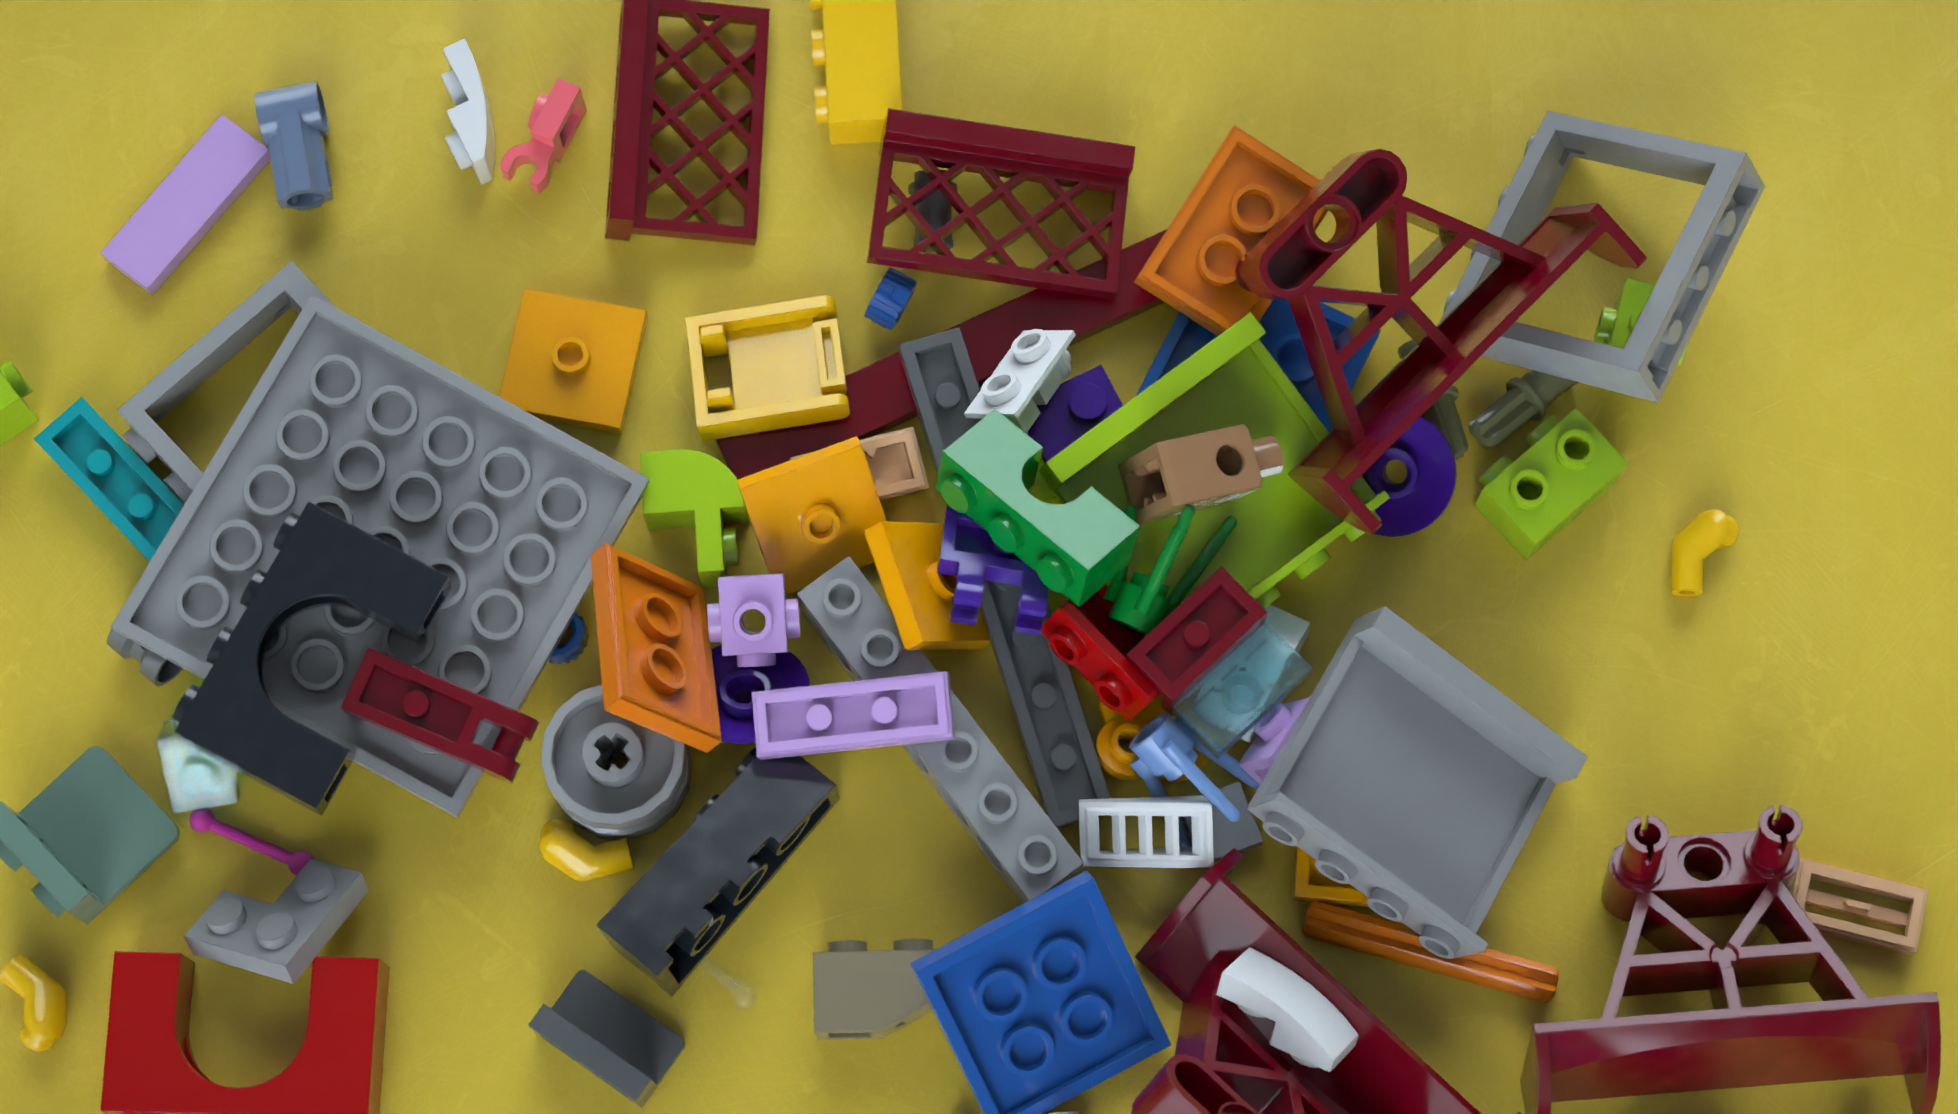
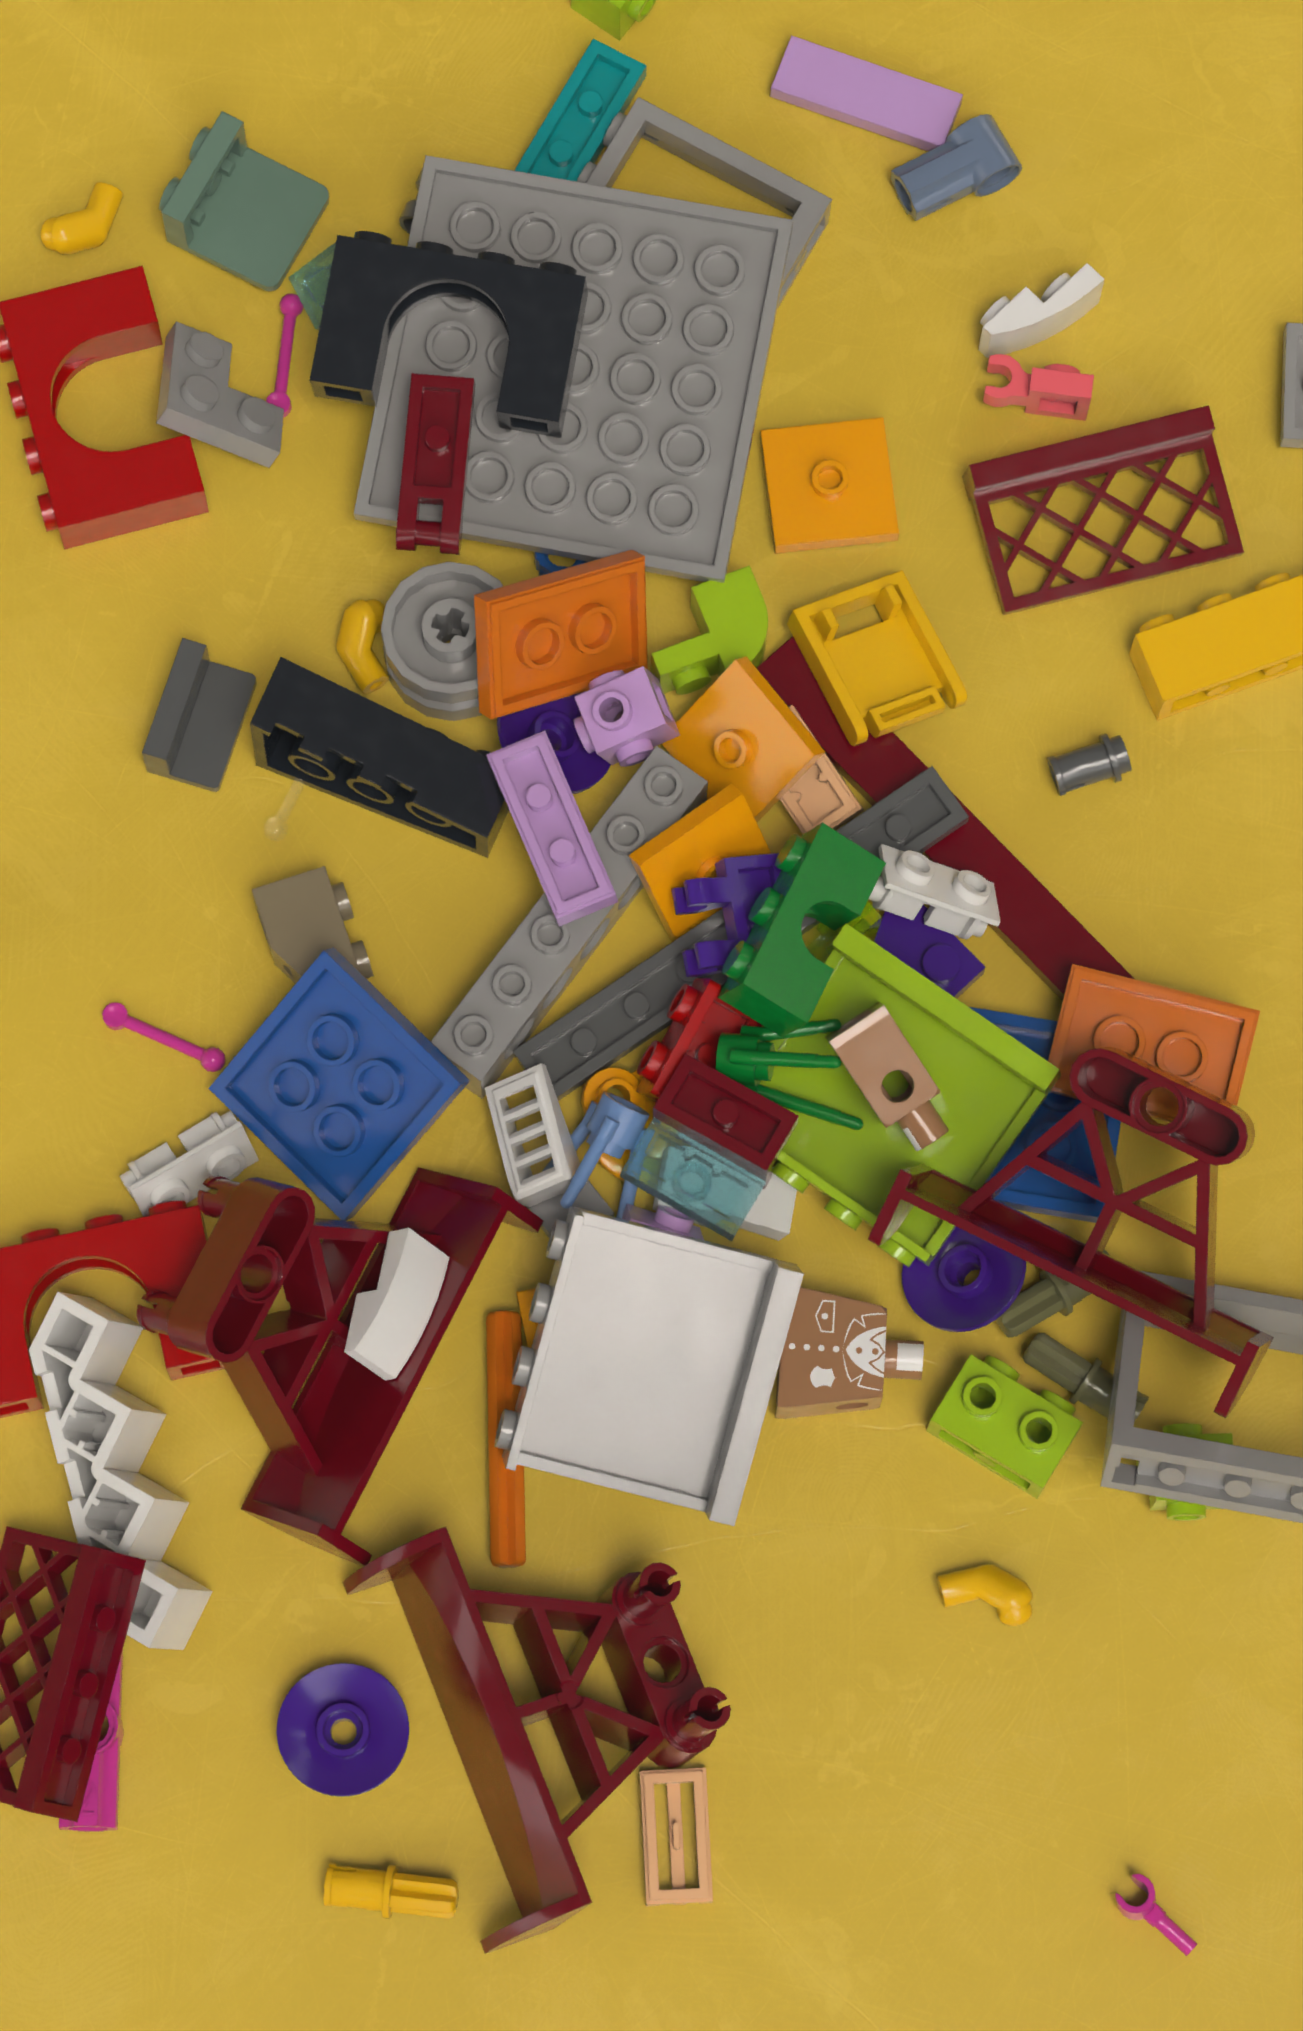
camera: 70 degrees right, 0 degrees up
blue axle [864,267,917,330] -> none
dark red fence [867,108,1135,300] -> none
none -> medium nougat torso [775,1287,924,1419]

